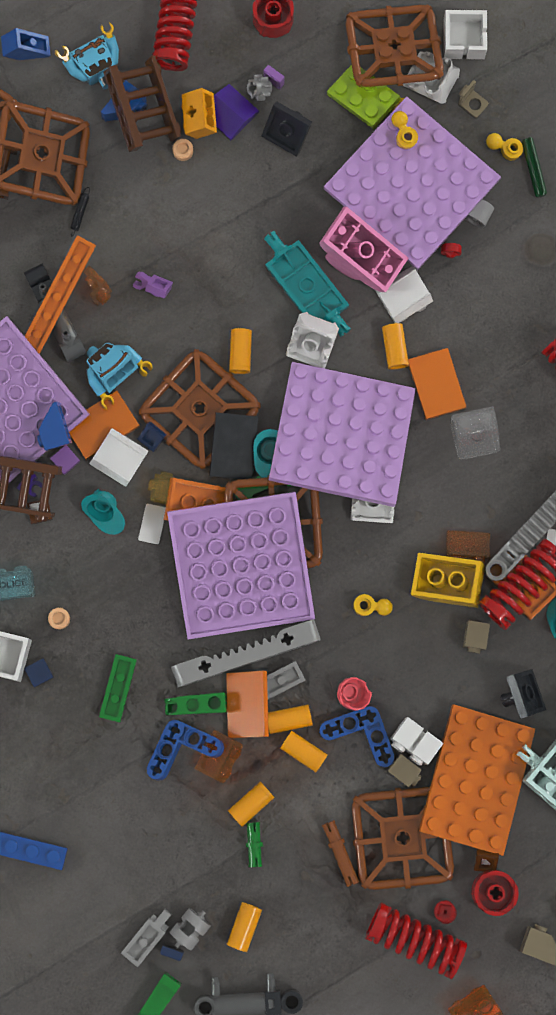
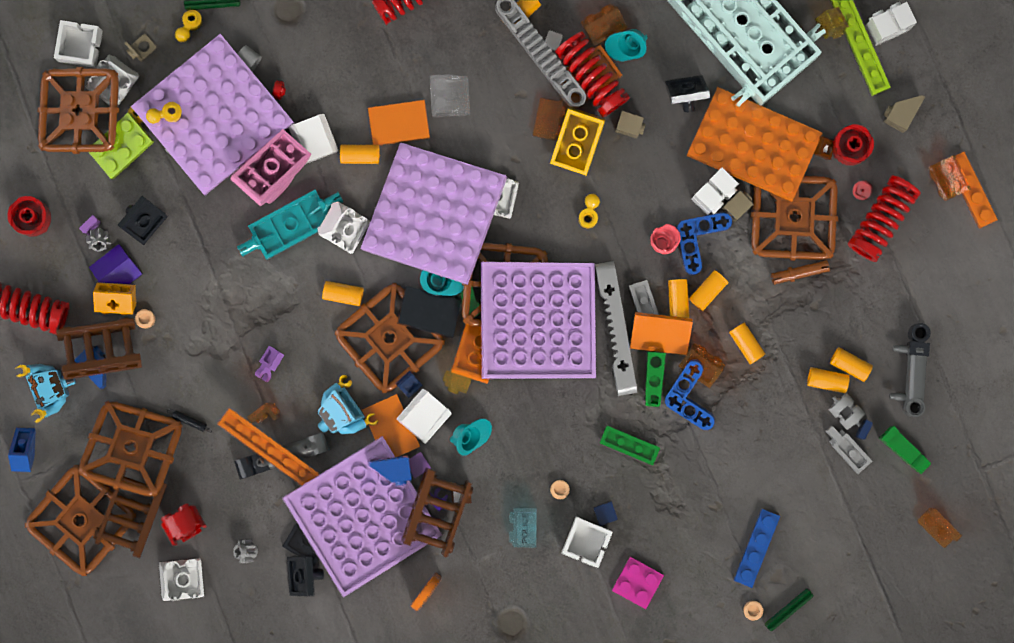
camera: 80 degrees left, 5 degrees up
white sticker [138,504,166,544] -> none
green pin [246,822,263,867] -> none
none -> light orange pin [807,367,850,393]

